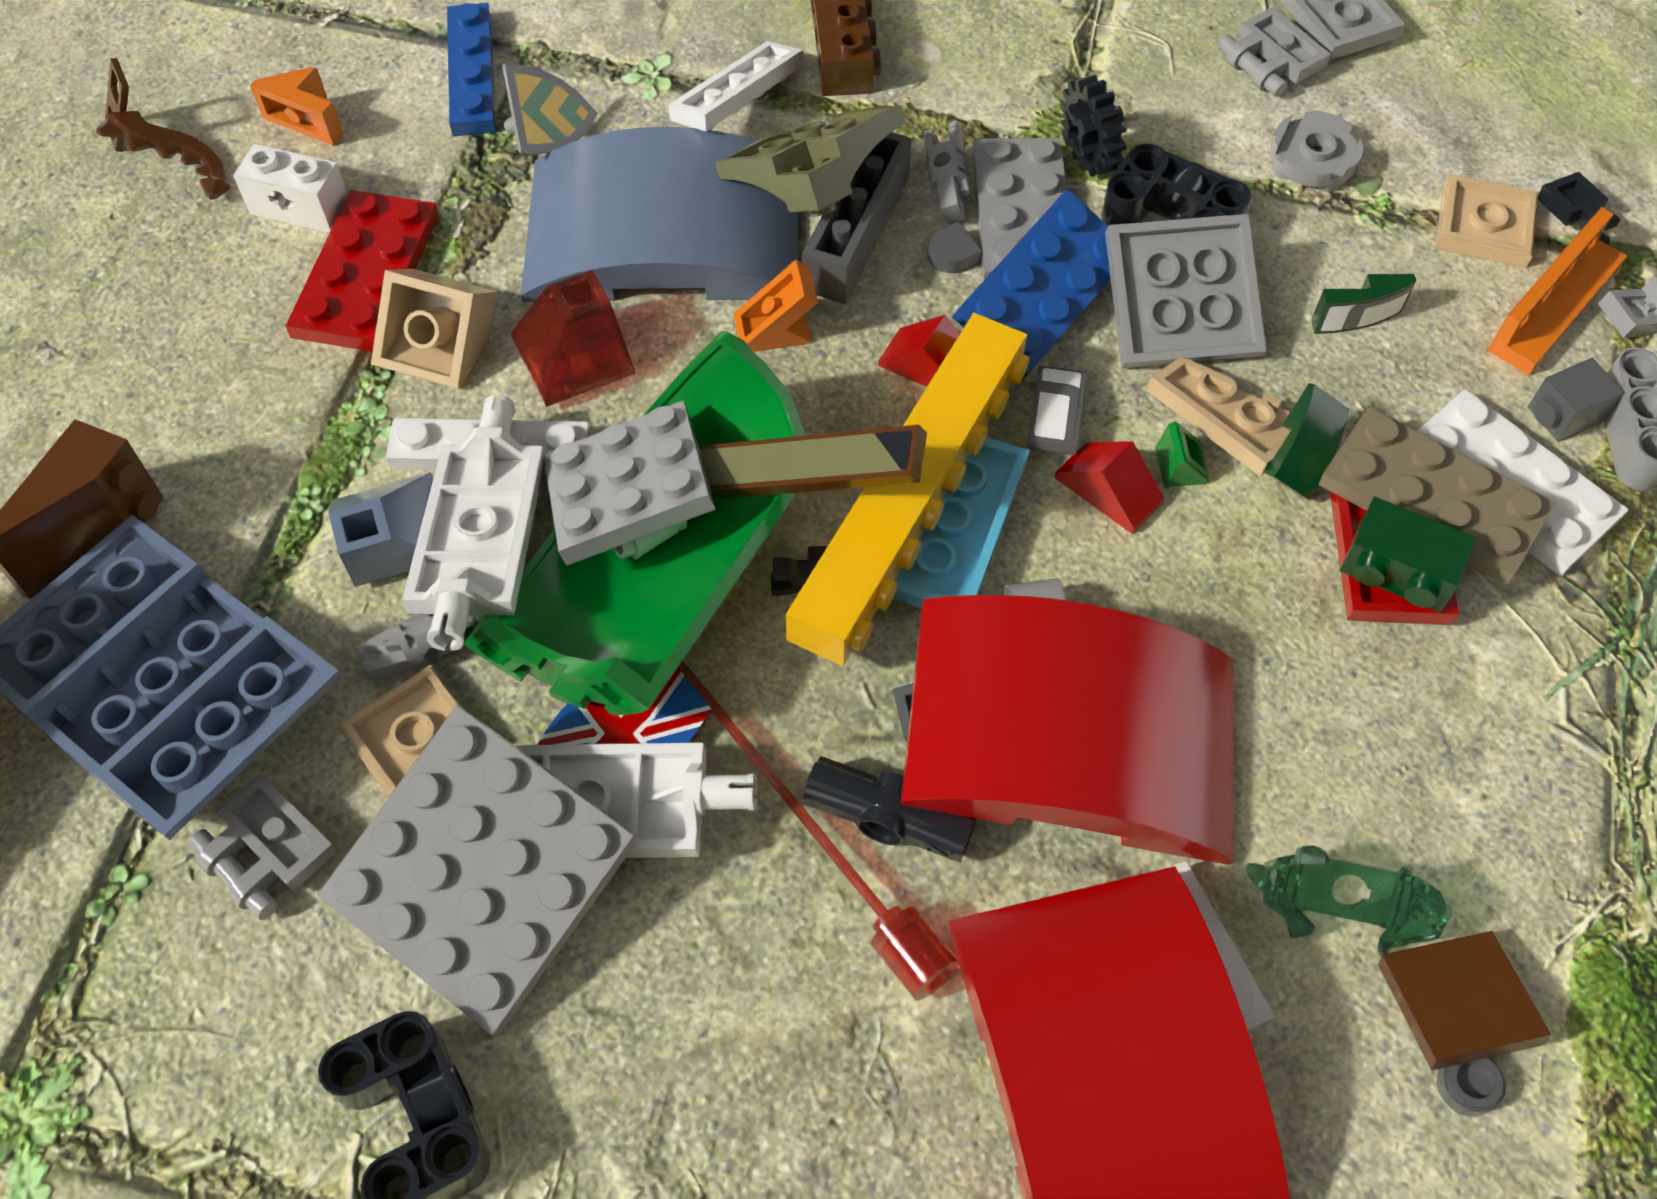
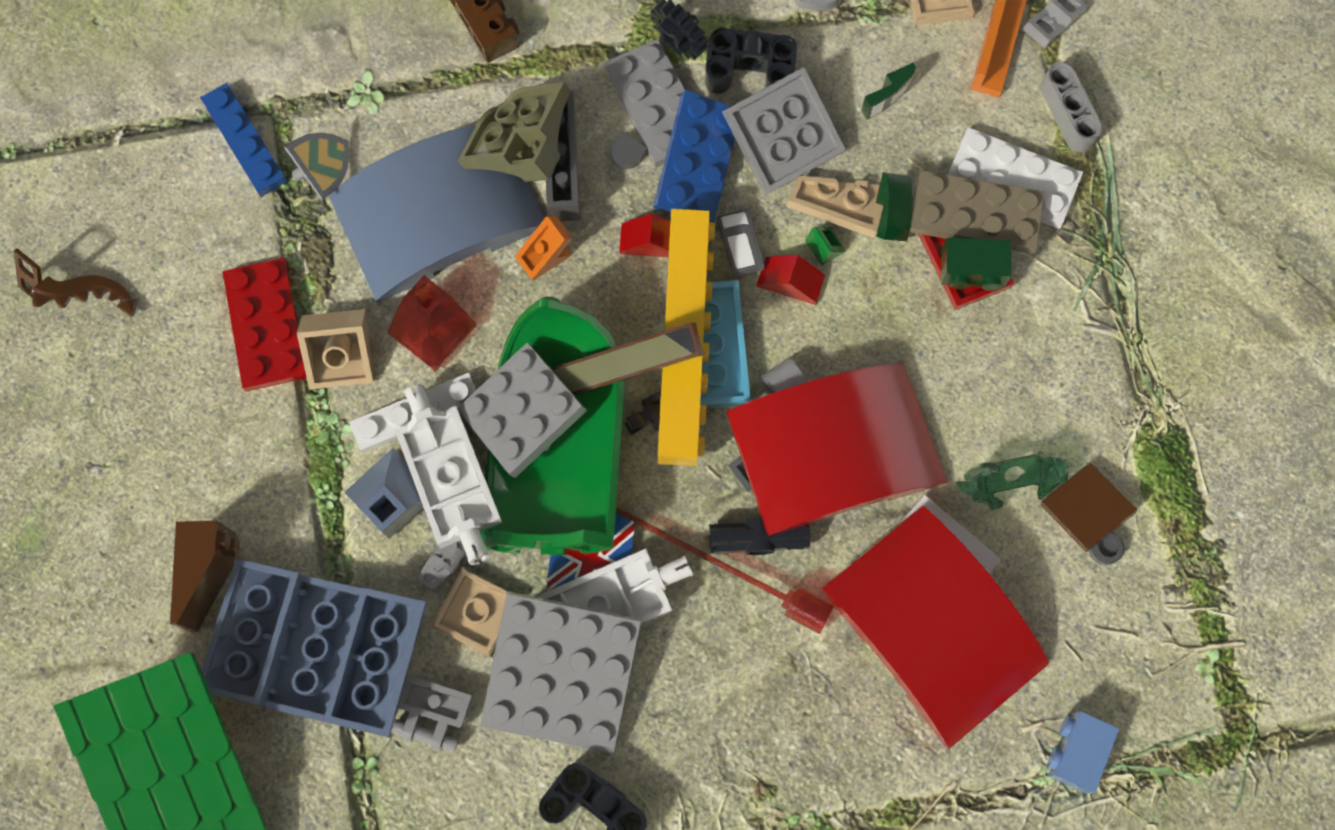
camera: 25 degrees left, 15 degrees up
white brick [233,144,348,233] -> none
orange slope [250,67,343,146] -> none
white plate [669,41,803,131] -> none
light grey hinge [924,121,971,225] -> none
dark grey brick [1528,357,1625,442] -> none

